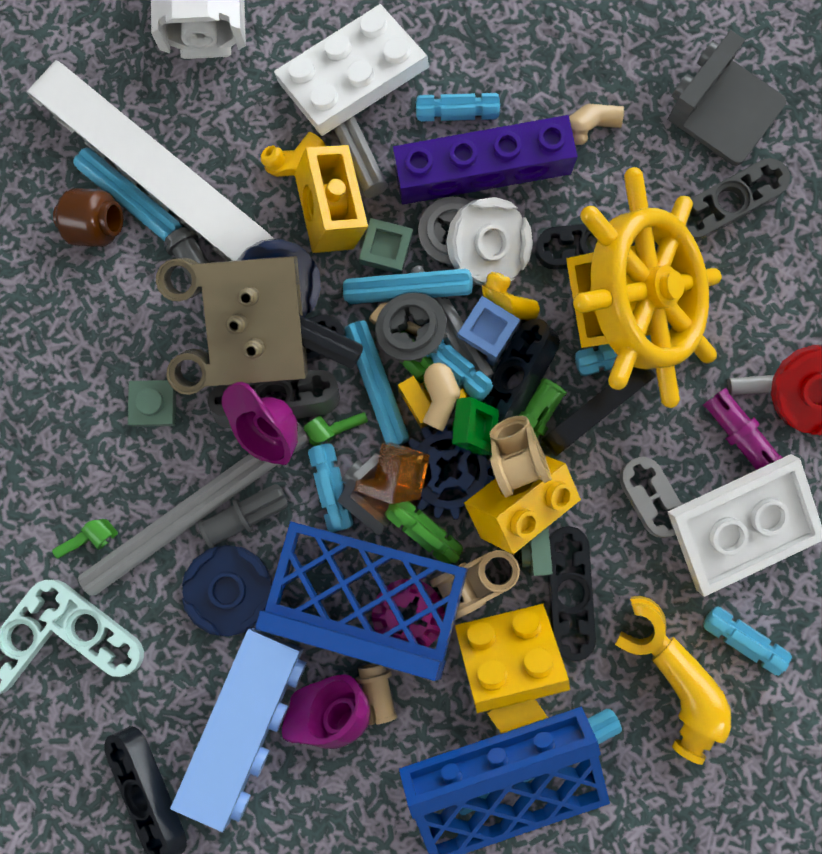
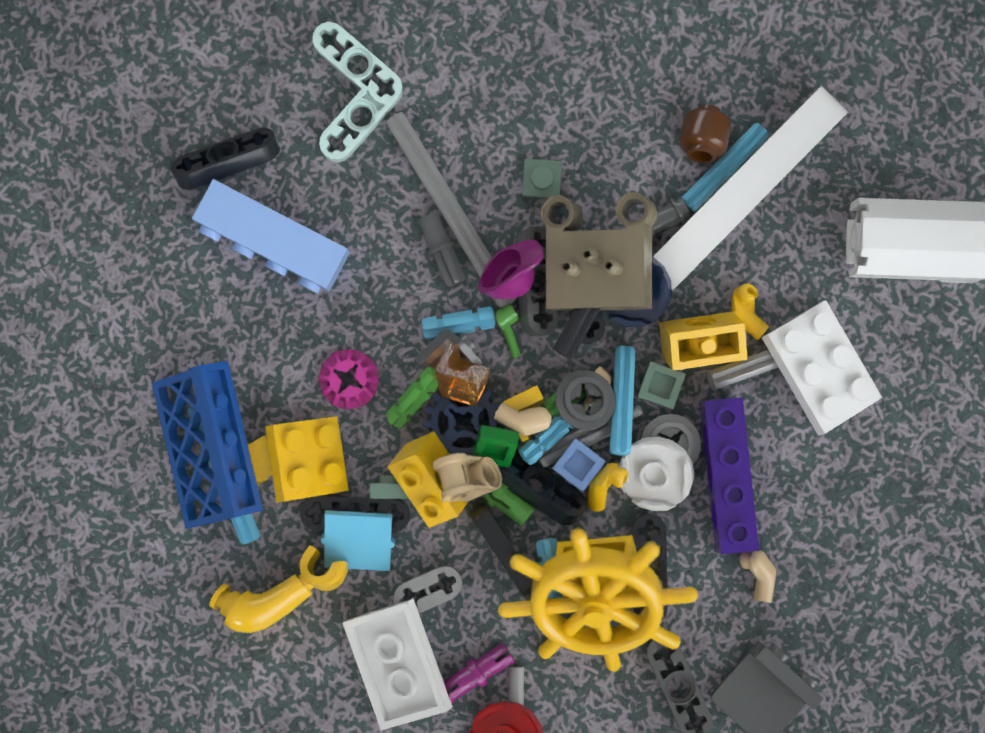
camera: 85 degrees right, 5 degrees up
bright green hand [52,519,118,558] -> none
dark blue tile [182,545,272,637] -> none
blue fence [255,521,468,681] -> none
magenta piece [282,675,371,749] -> none
medium azure axle [345,320,409,448] -> none
tan pin [355,663,397,725] -> none
medium azure axle [416,93,500,122] -> none
tan piece [429,550,520,620] -> none
medium azure axle [703,607,792,676] -> none
none -> medium azure piece [321,510,395,571]

